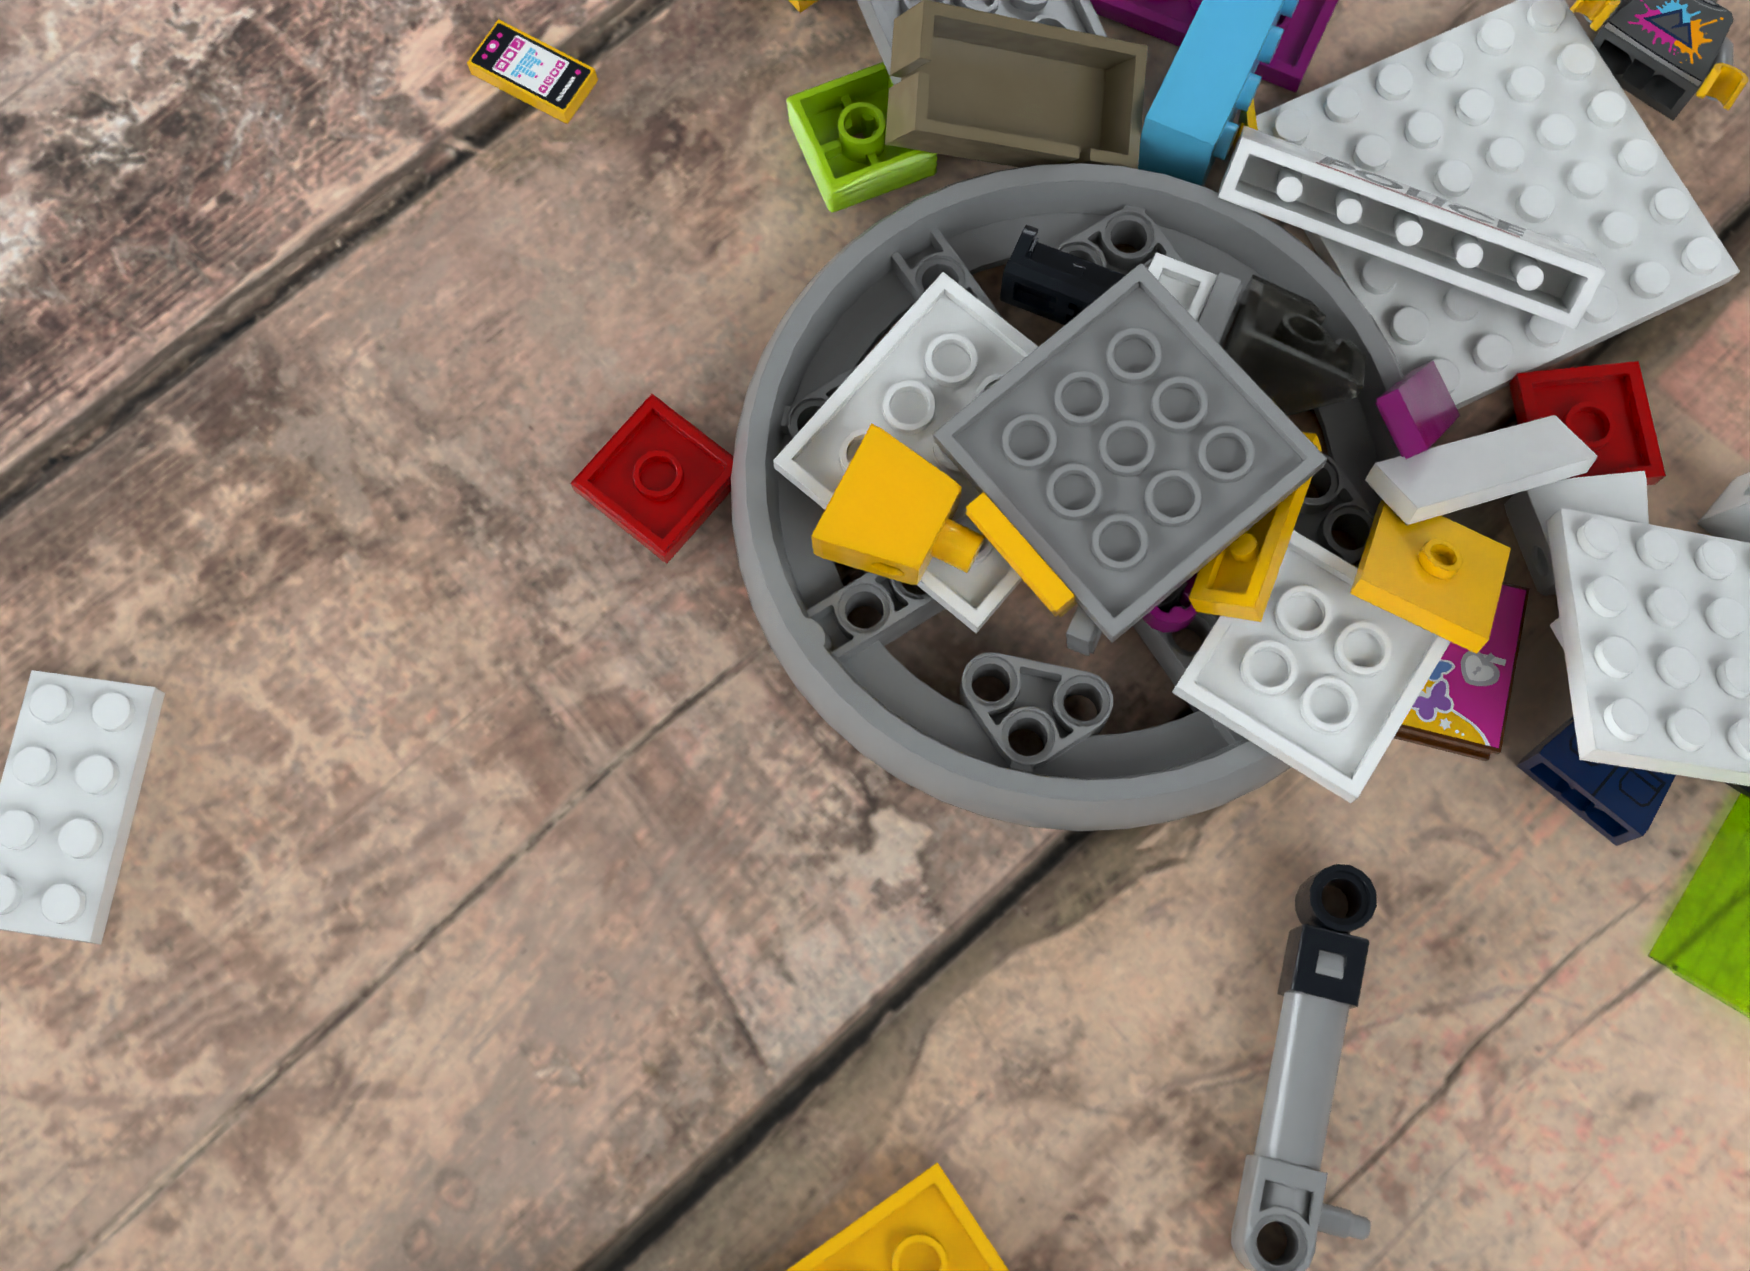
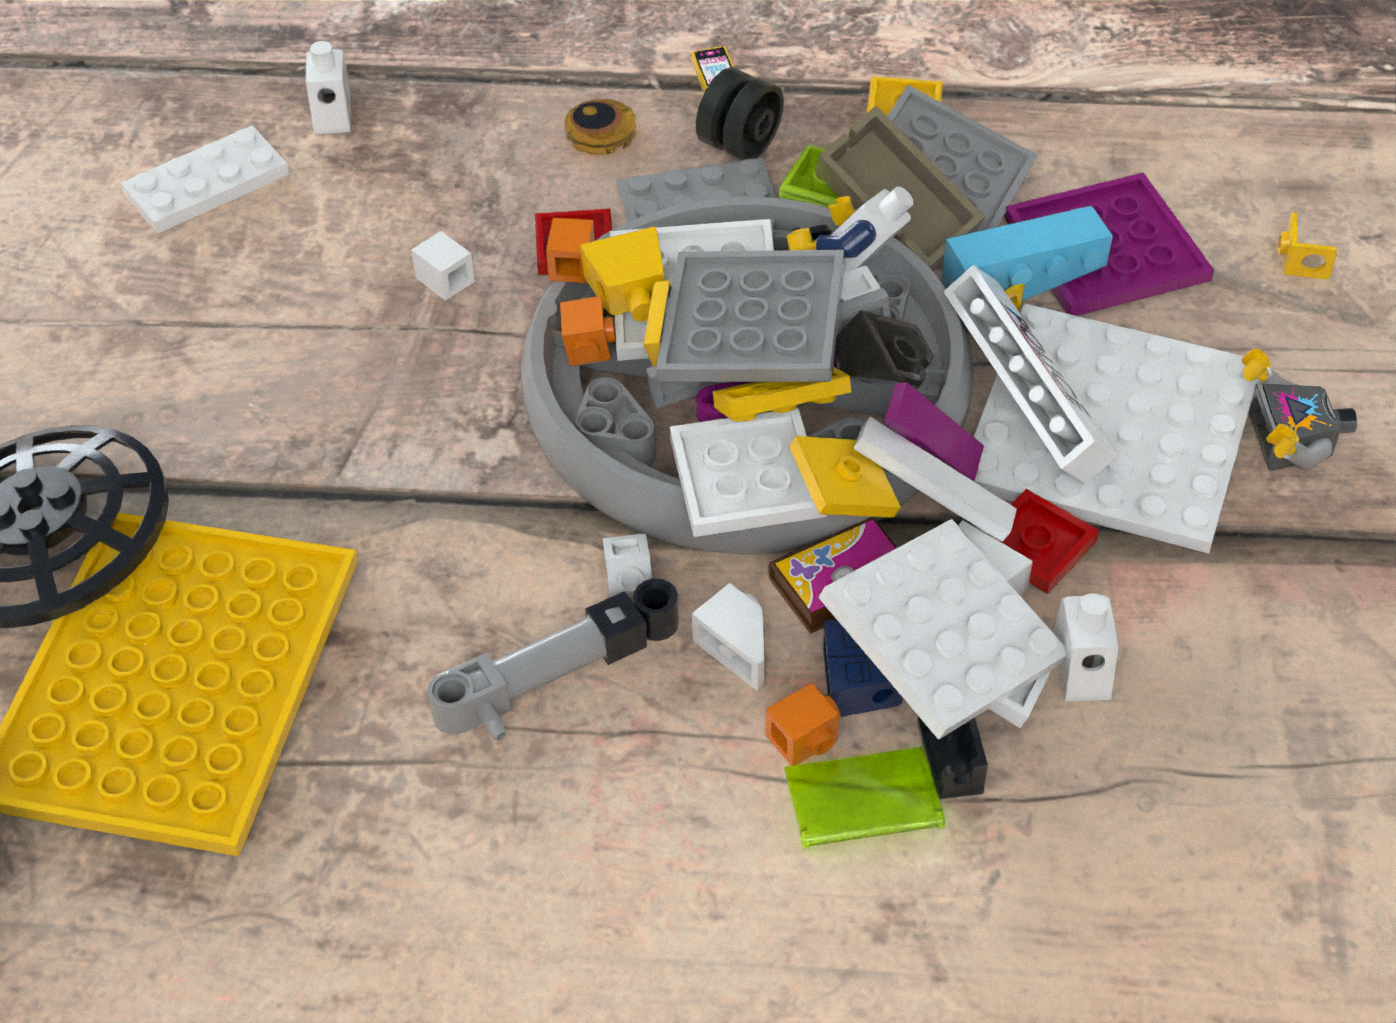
camera: 45 degrees right, 25 degrees down
none -> white torso [306,41,351,135]
none -> white brick [411,231,475,301]
none -> orange brick [546,218,594,283]
none -> orange brick [560,296,616,366]
none -> clear yellow tile [564,99,636,155]
none -> white bracket [602,533,652,597]
none -> light grey plate [617,158,777,222]
none -> white slope [692,583,764,691]
none -> pearl dark grey wheel [696,67,784,160]
none -> orange brick [765,683,841,767]
none -> torso [787,186,914,271]

